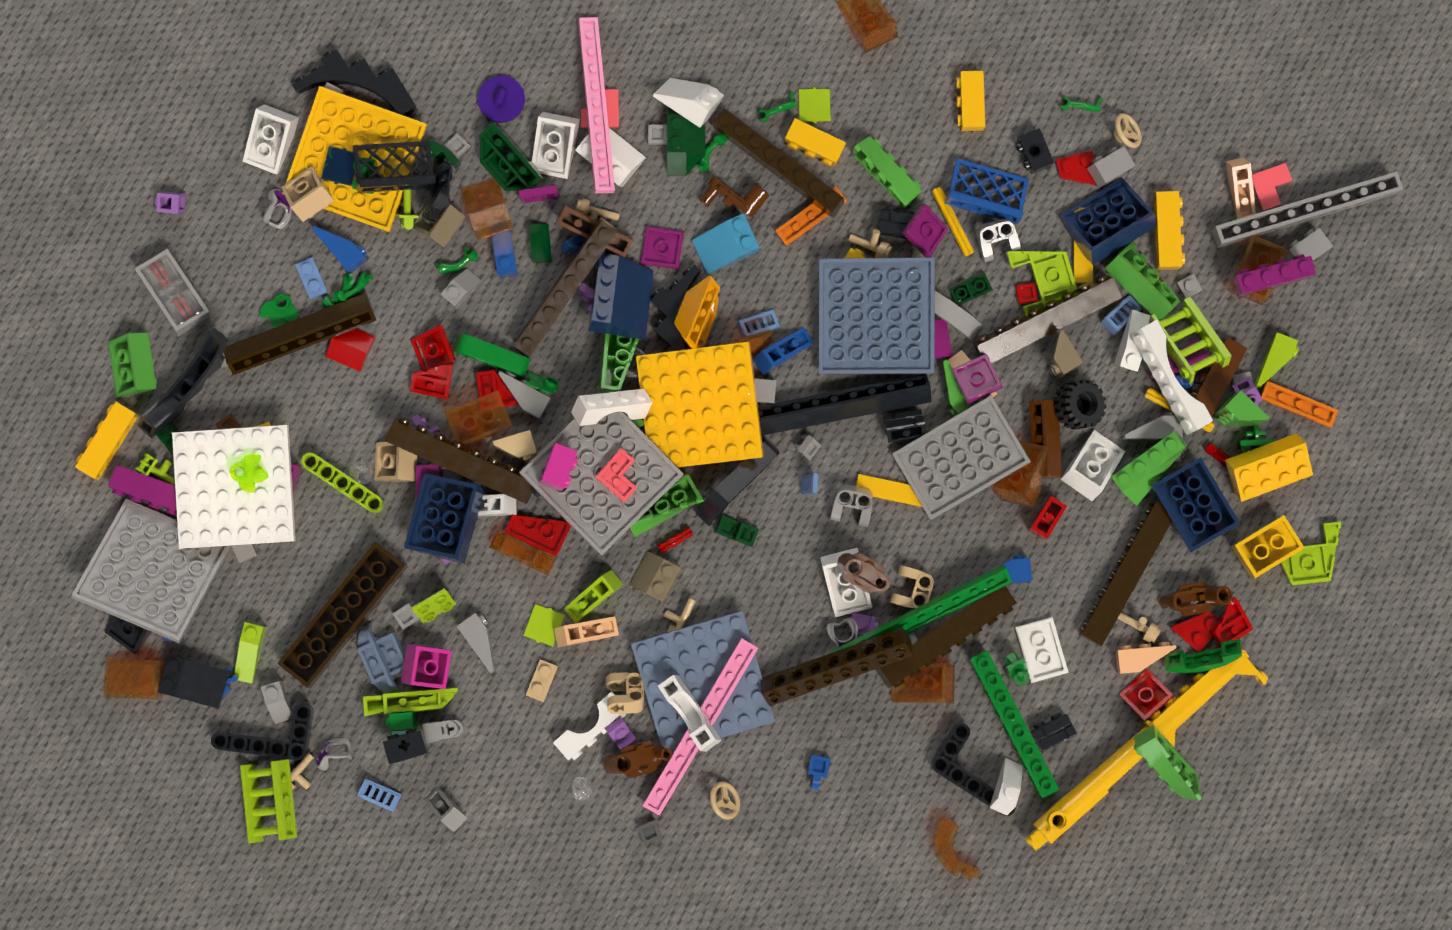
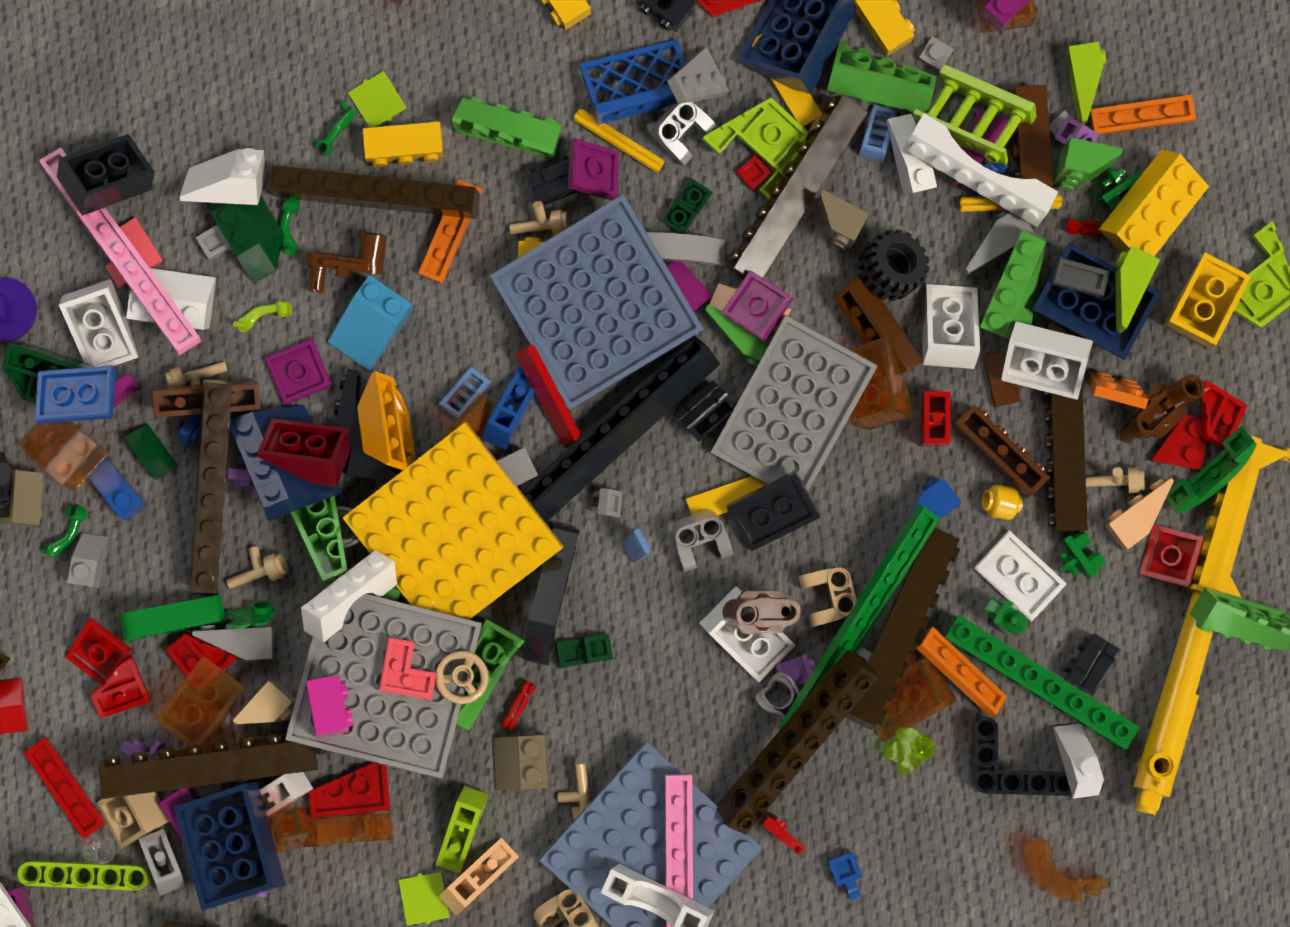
camera: 30 degrees left, 0 degrees up
none -> red plate [24,737,107,839]
none -> blue tile [35,366,116,424]
none -> black brick [57,134,155,216]
none -> light grey slope [138,829,185,896]
none -> tan piece [227,547,288,589]
none -> lime piece [233,301,292,333]
none -> dark red slope [257,418,350,487]
none -> clear orange arch [270,807,312,854]
none -> tan piece [435,651,489,704]
none -> red tile [515,344,581,445]
none -> light grey wing [667,47,729,104]
none -> black plate [726,471,821,551]
none -> red wing [760,814,805,855]
none -> clear neon green plate [883,727,934,775]
none -> orange plate [916,627,1007,718]
none -> reddish brown brick [952,405,1050,499]
none -> yellow head [982,485,1023,520]
none -> reddish brown tile [983,352,1021,407]
none -> white slope [1001,322,1093,400]
none -> dark grey tile [1052,258,1110,298]
none -> green hips [1059,531,1106,579]
none -> orange plate [1087,370,1148,409]
none -> lime slope [1115,246,1160,333]

